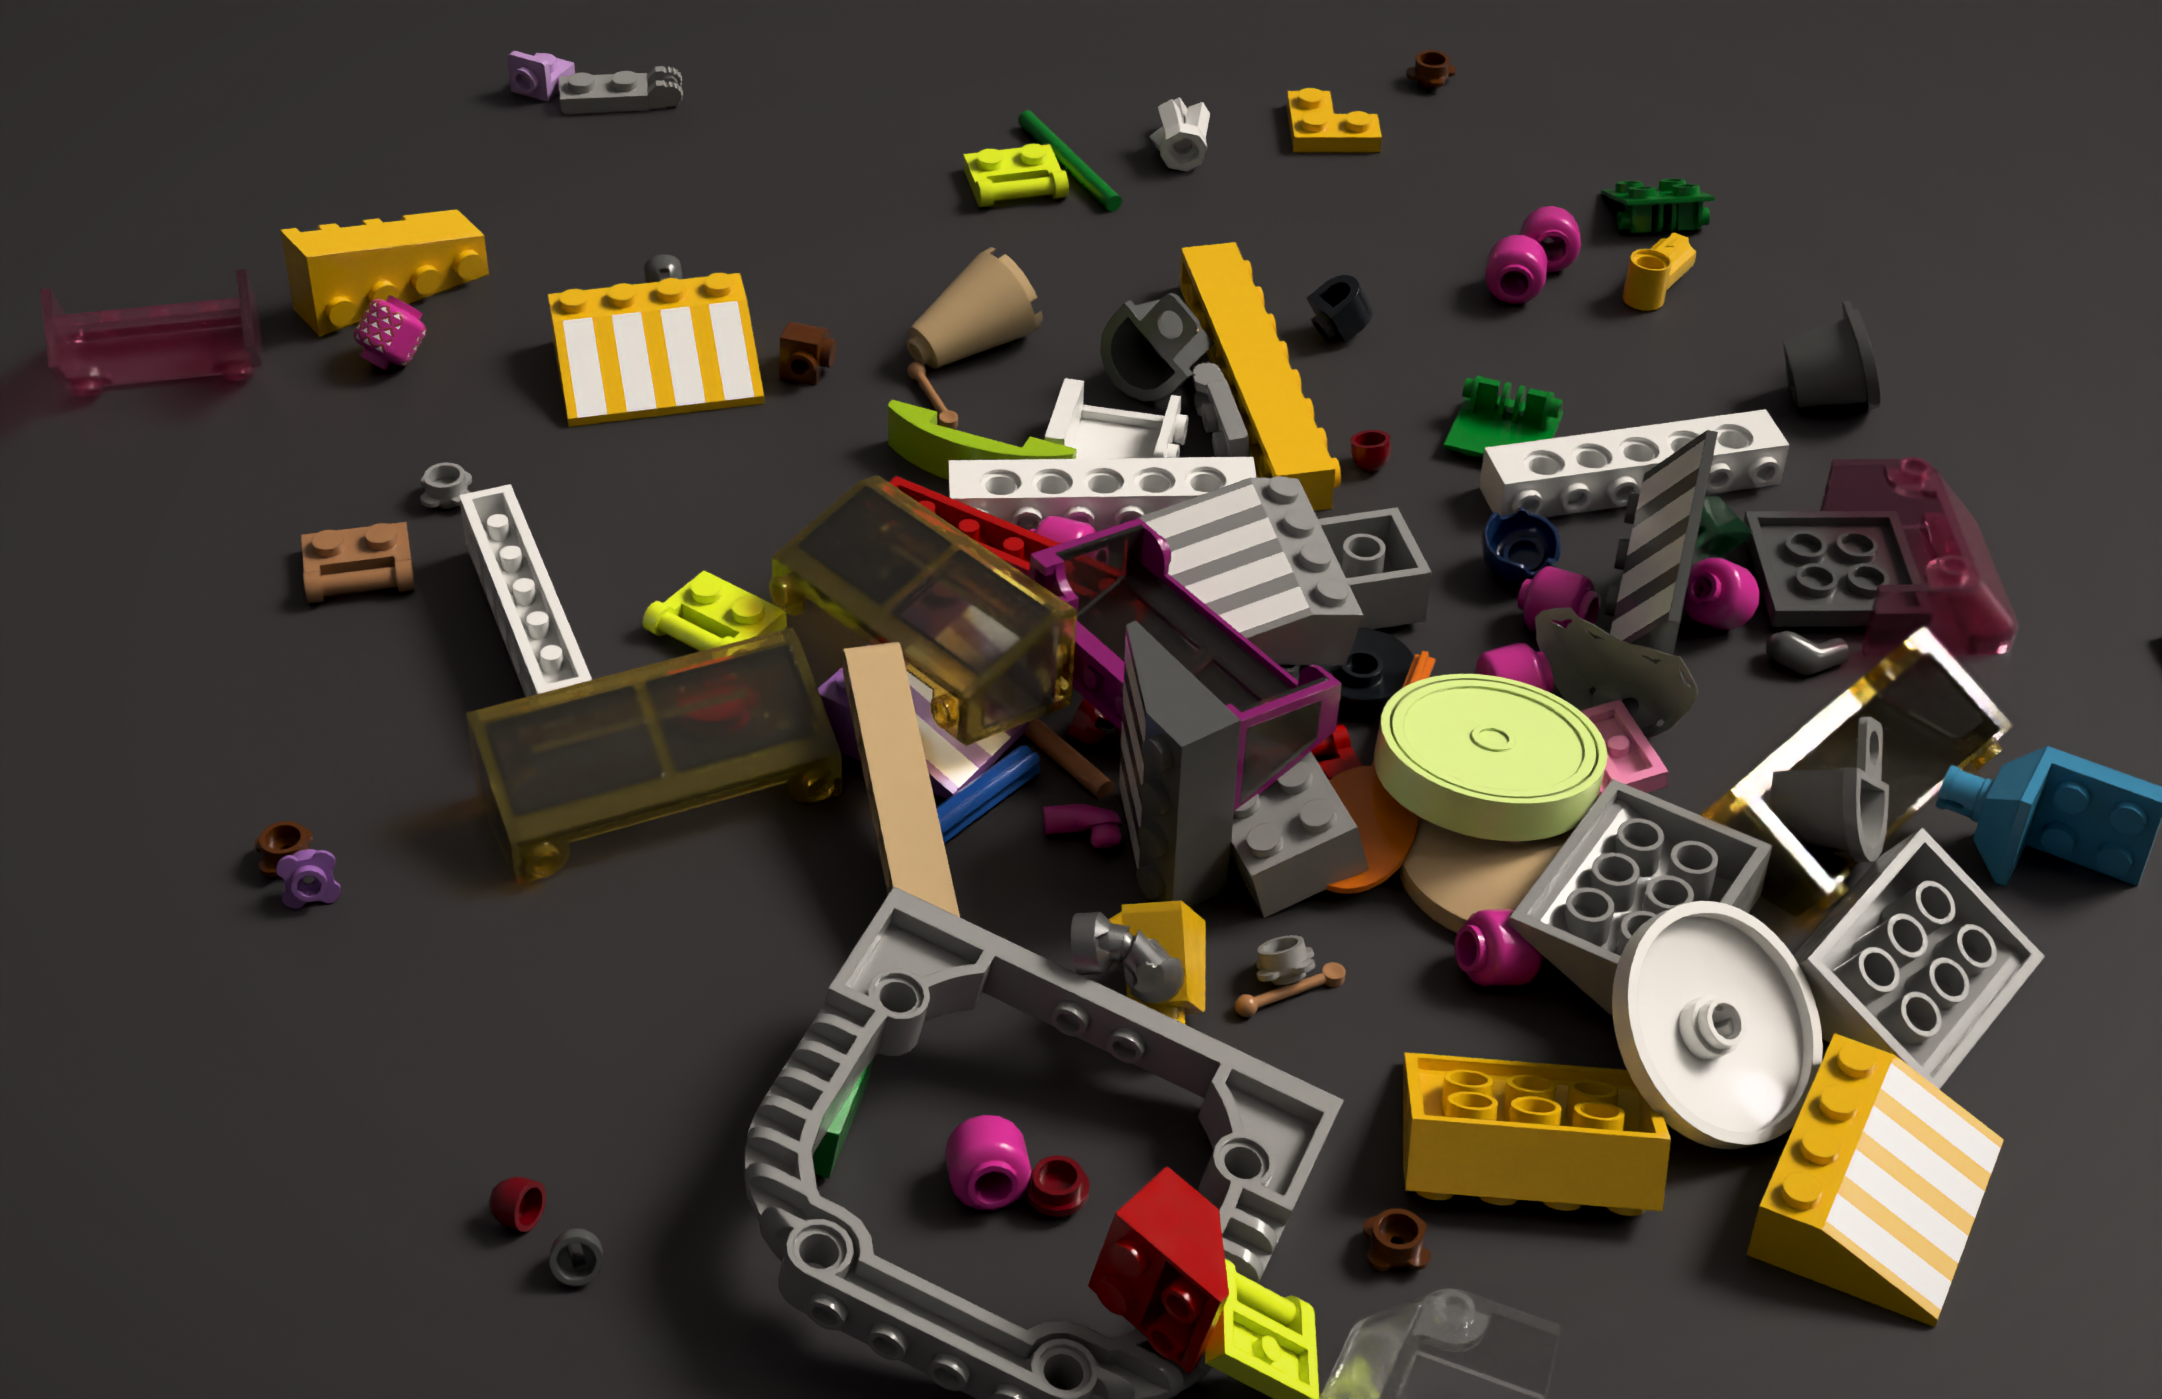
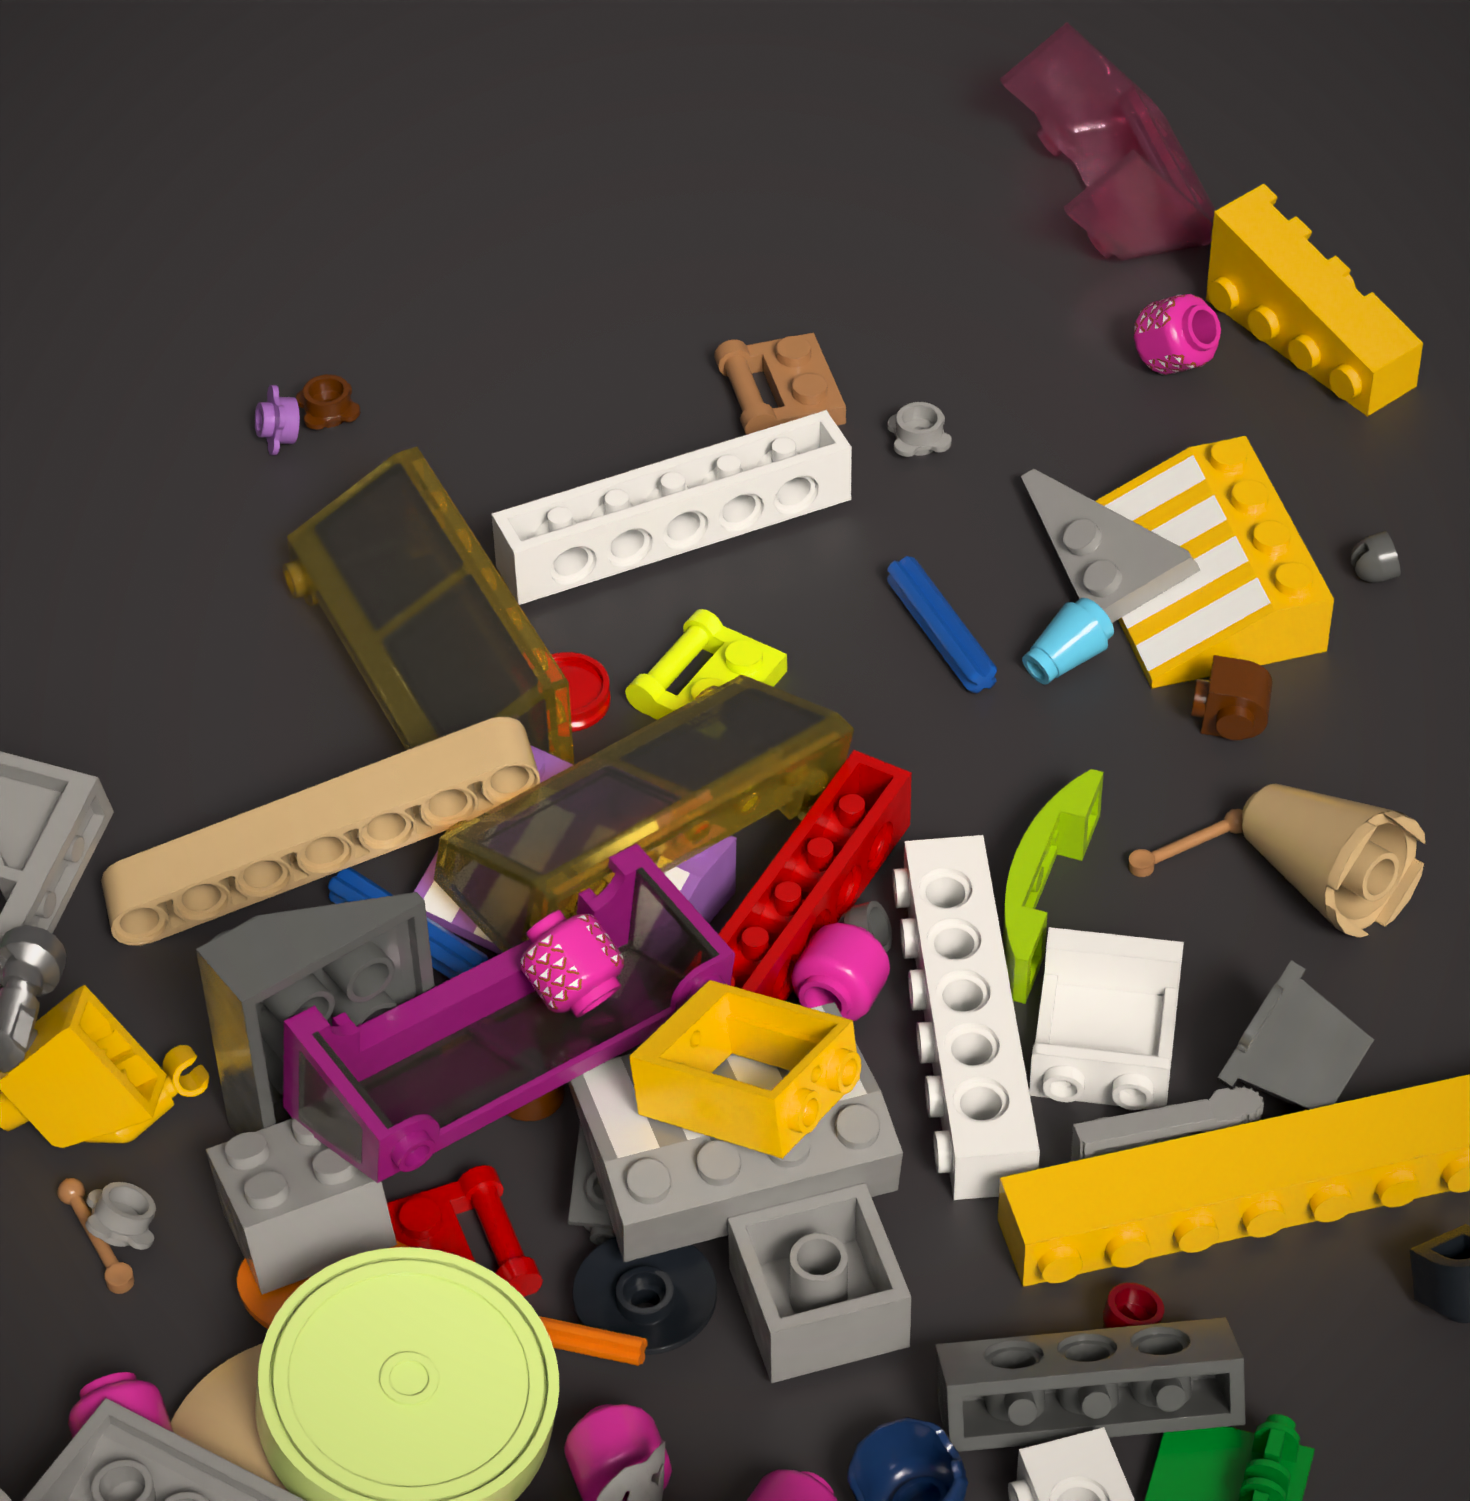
camera: 90 degrees right, 5 degrees up
none -> dark pink head [520,910,624,1018]
none -> yellow window [629,980,861,1159]
none -> blue axle [887,556,997,694]
none -> dark grey brick [935,1317,1245,1452]
none -> light grey wing [1021,468,1200,623]
none -> medium azure cone [1022,597,1114,685]

